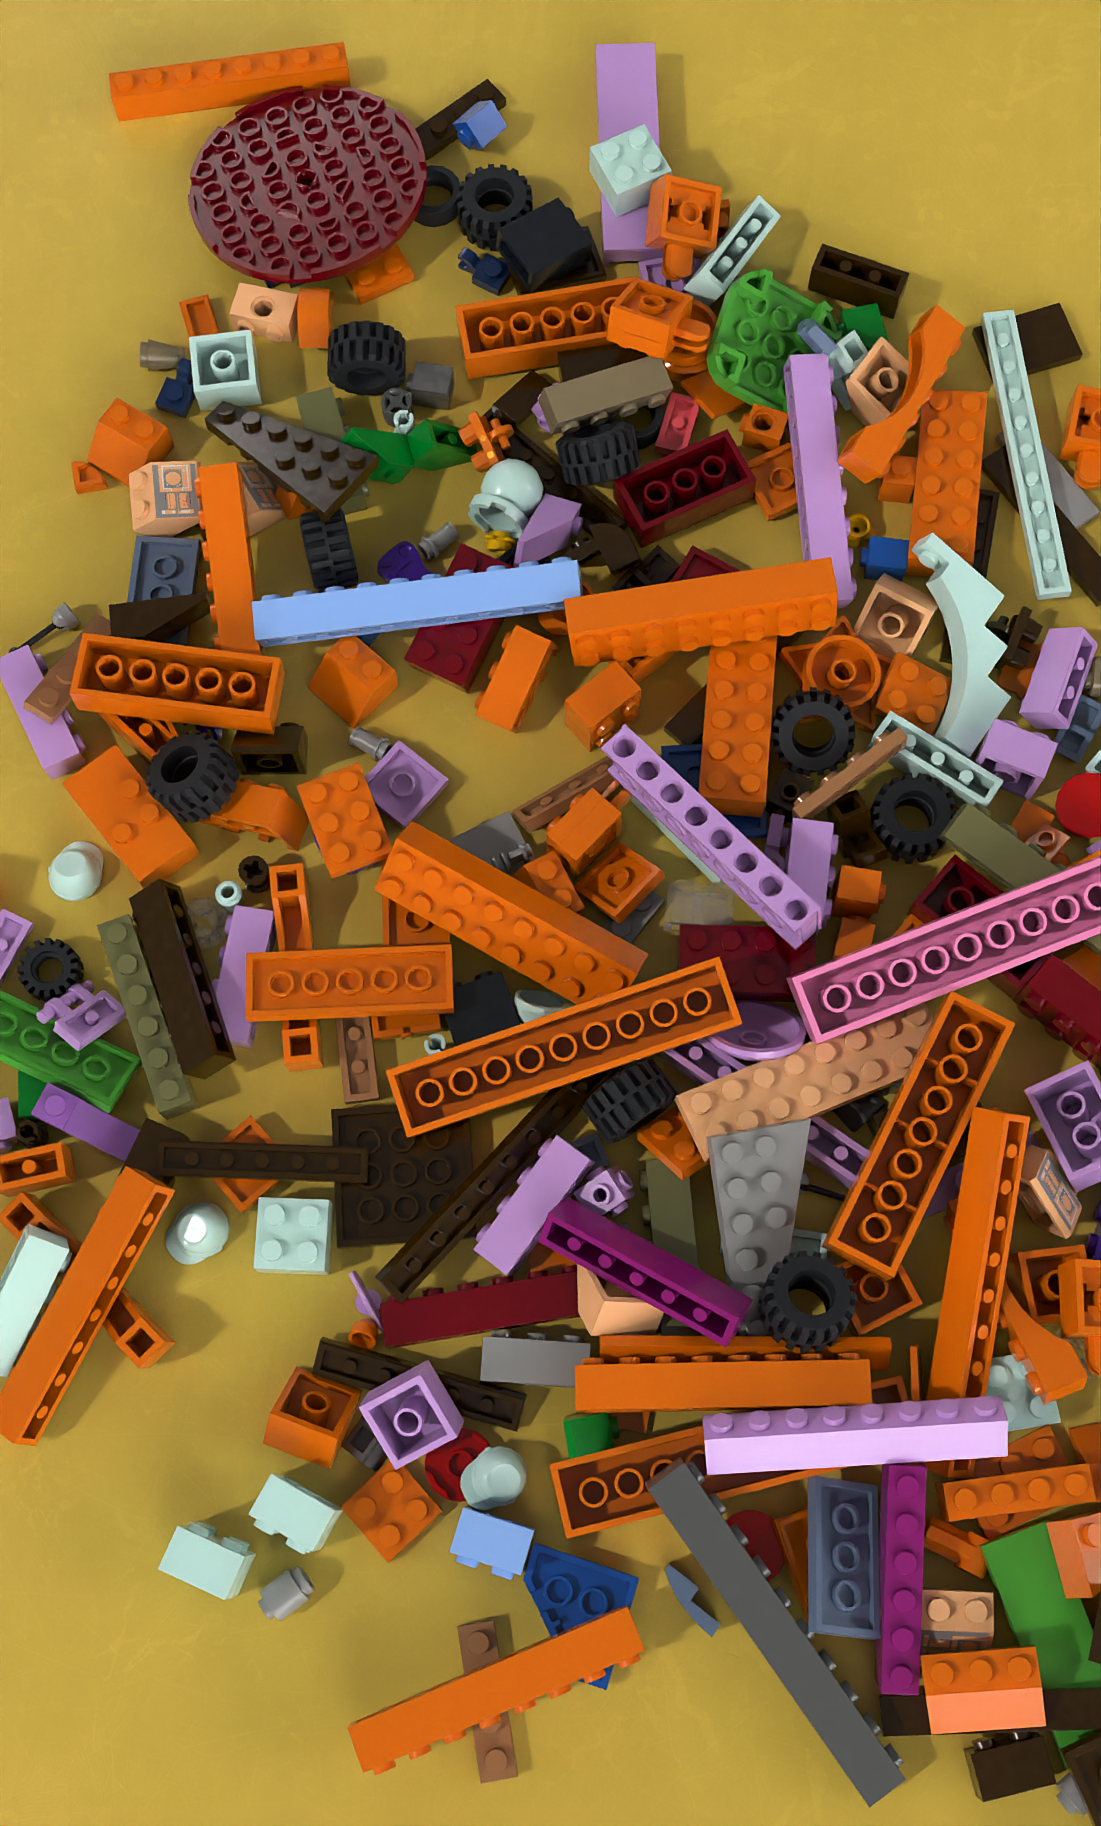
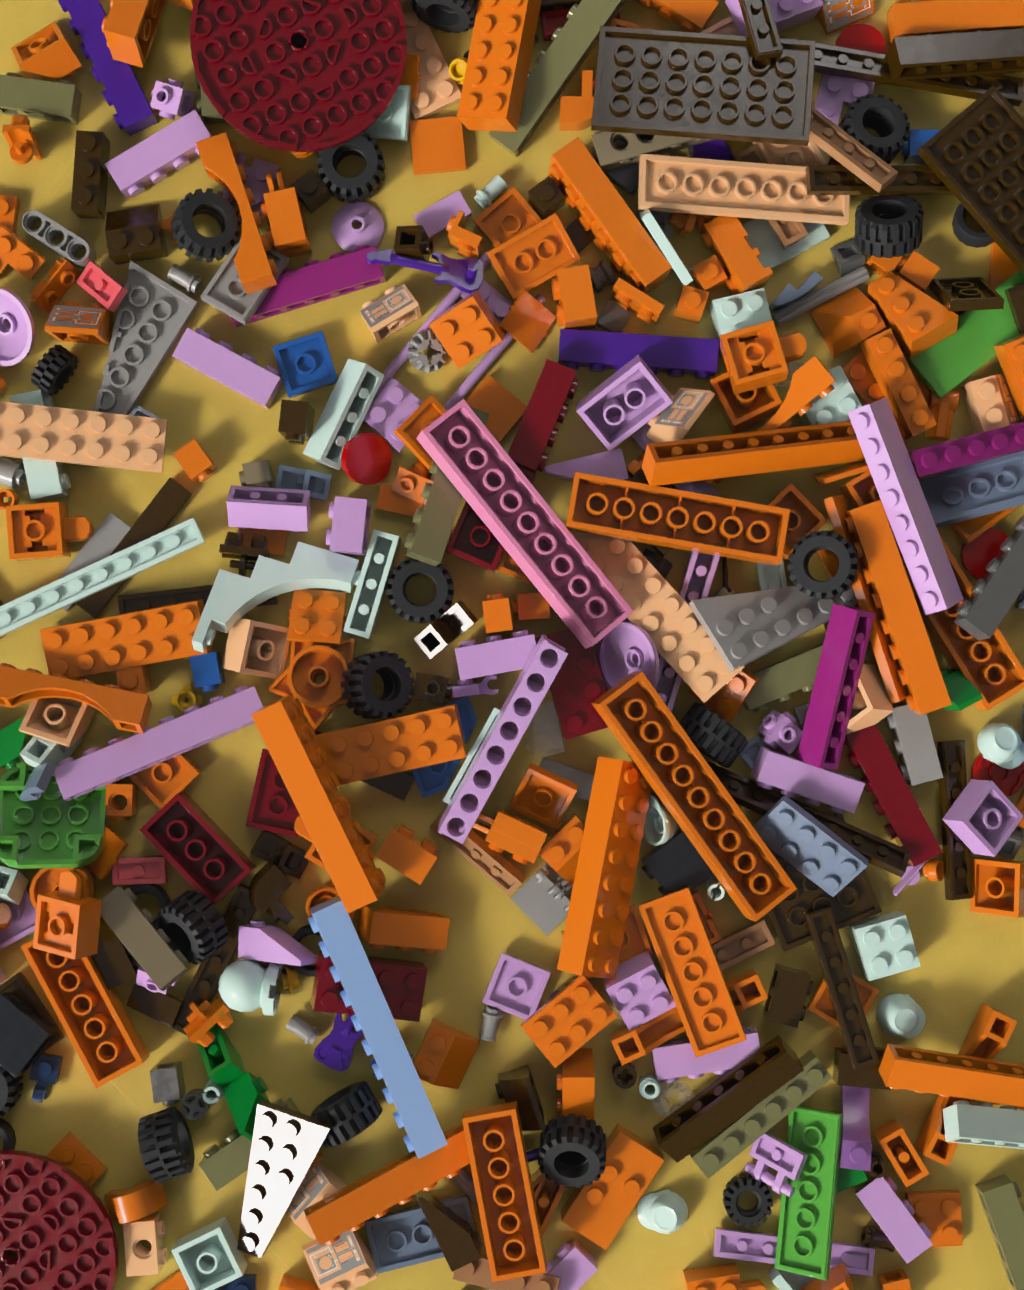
camera: 110 degrees left, 15 degrees up
medium nougat plate [792,727,908,820] -> none
none -> lavender slope [543,448,629,481]
none -> lavender brick [602,950,676,1031]
none -> sand blue plate [753,795,869,897]
none -> dark brown brick [763,964,813,1028]

